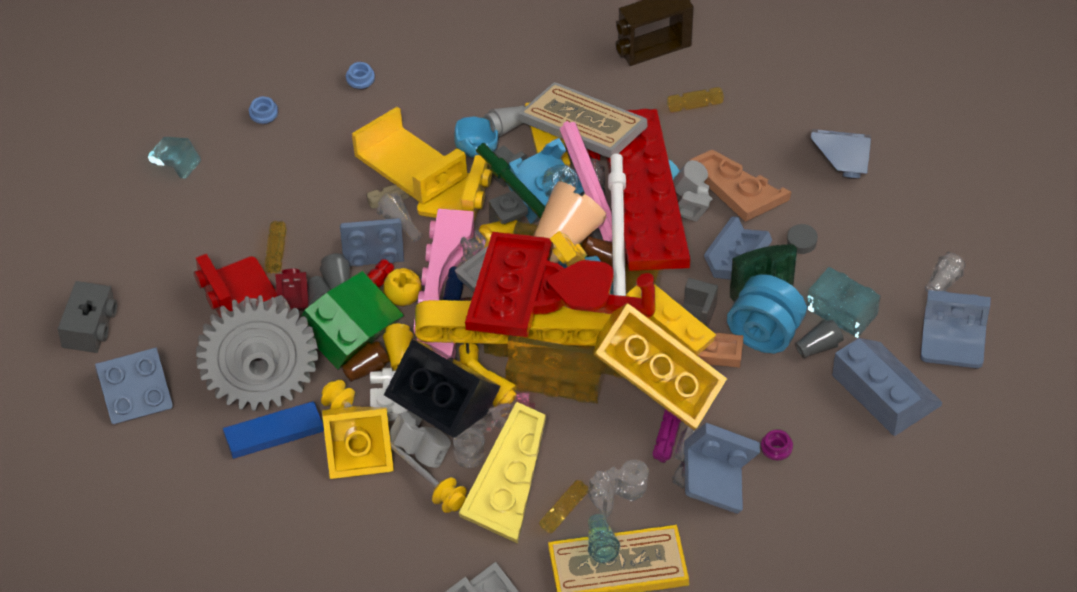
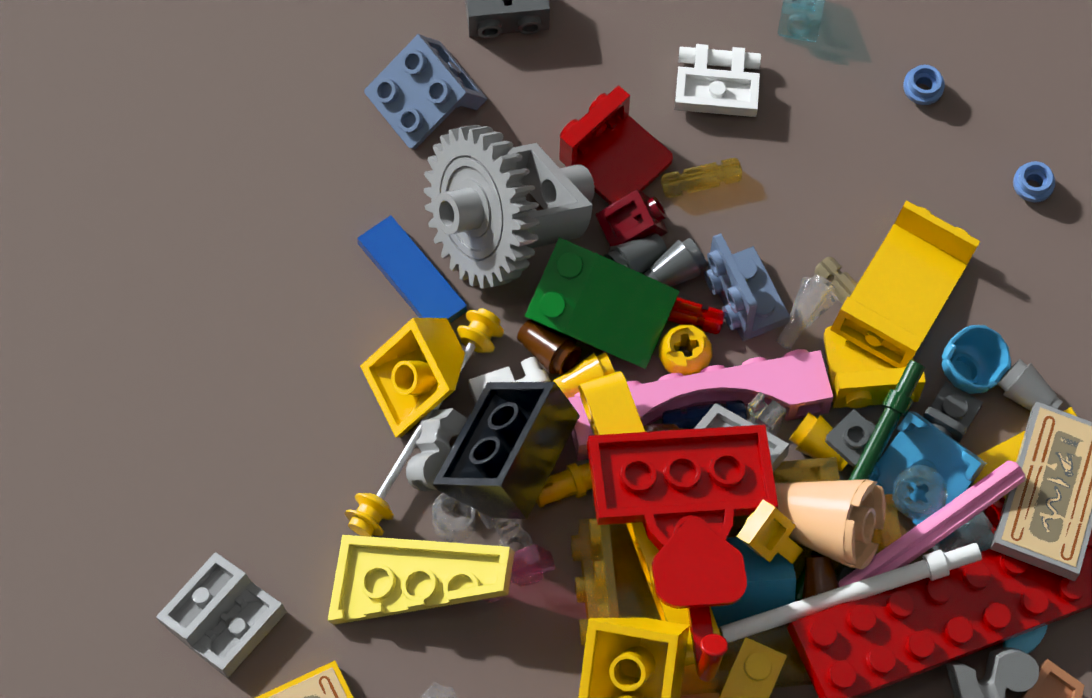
camera: 70 degrees right, 15 degrees up
yellow cone [466,358,517,408] -> none
clear yellow axle [539,480,589,534] -> none
none -> white plate [675,44,761,117]

